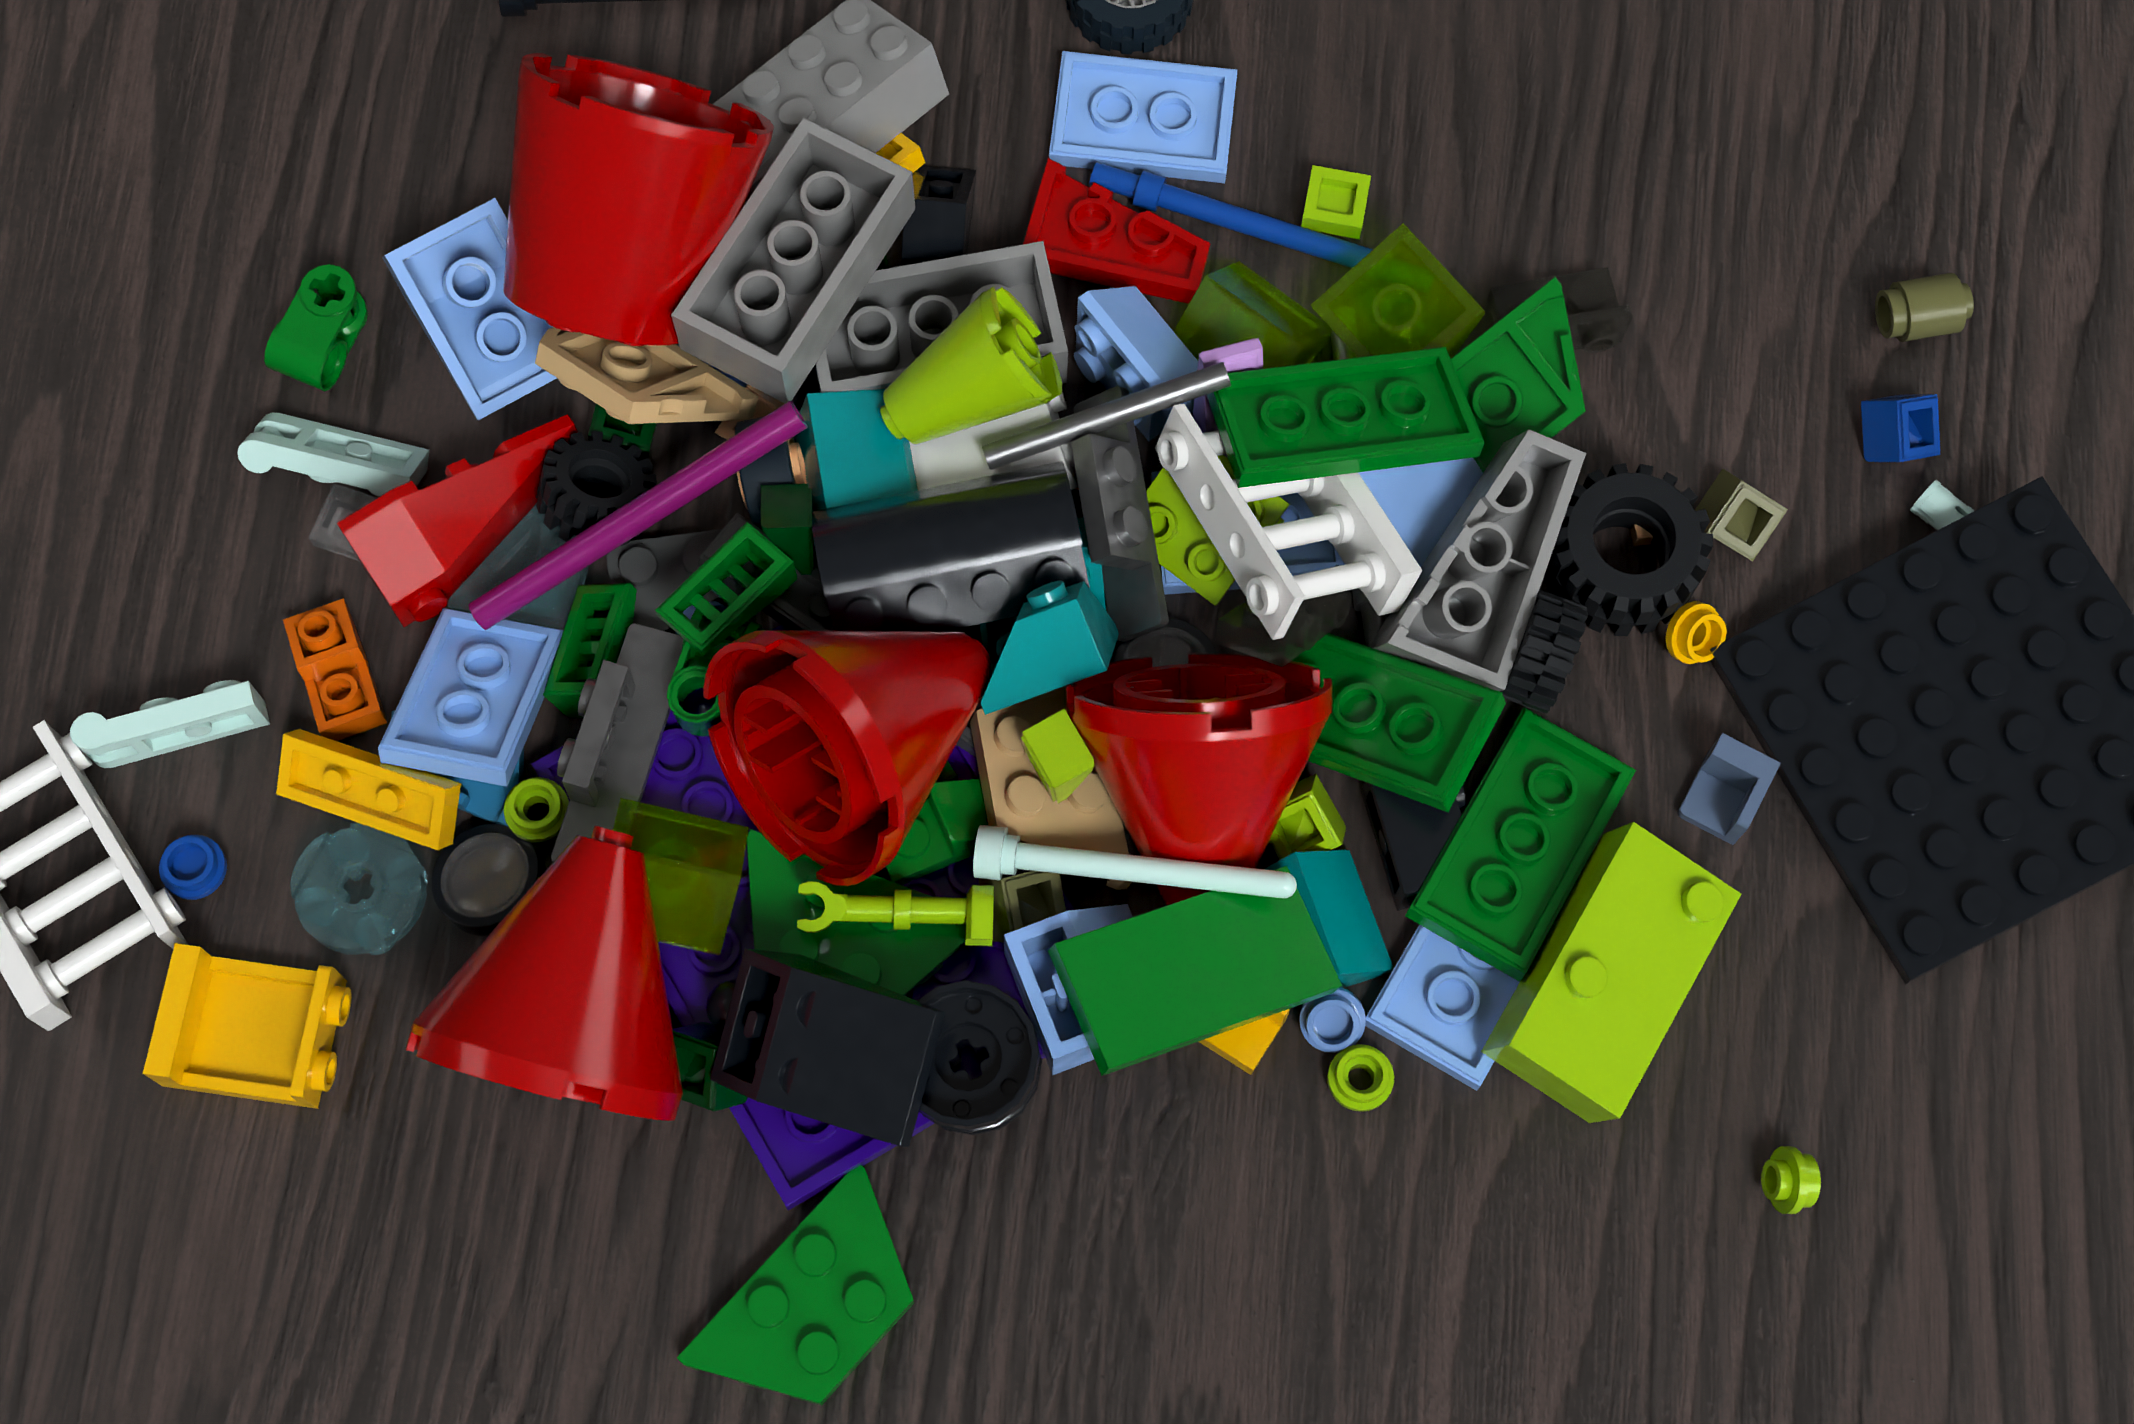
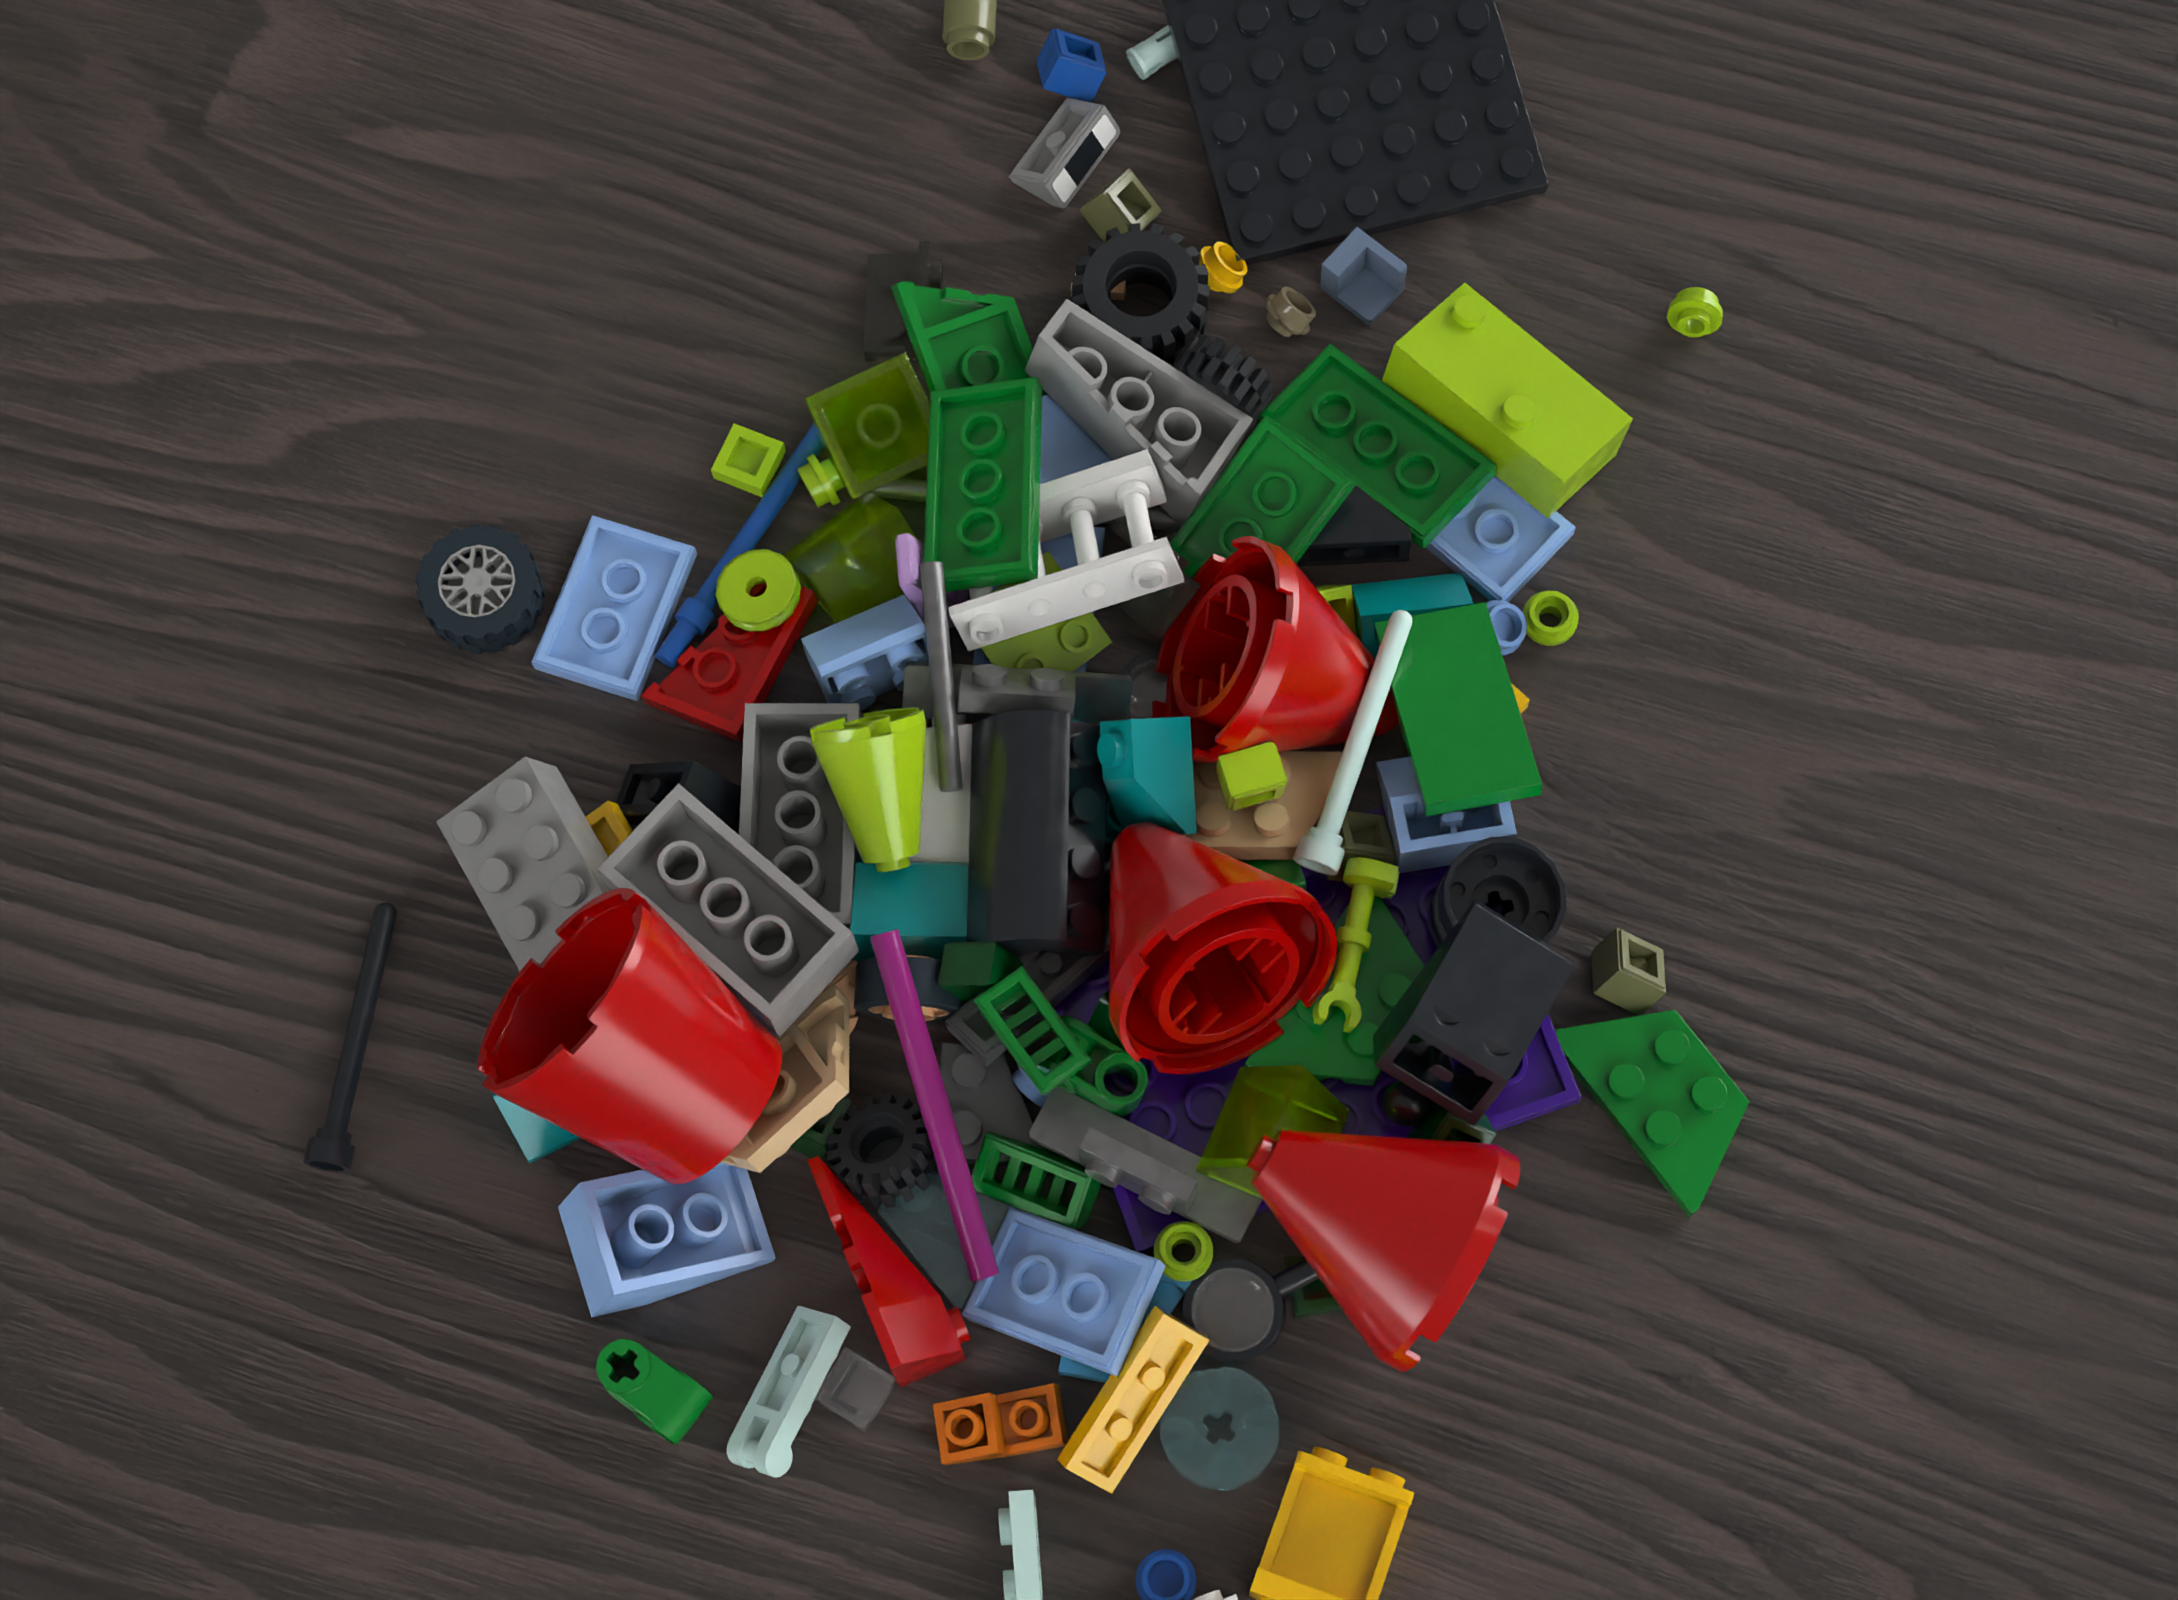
camera: 70 degrees left, 0 degrees up
none -> lime piece [715,549,801,631]
none -> lime plate [797,454,844,508]
none -> light grey slope [1008,97,1120,209]
none -> dark tan plate [1266,287,1316,337]
none -> olive slope [1591,928,1666,1015]

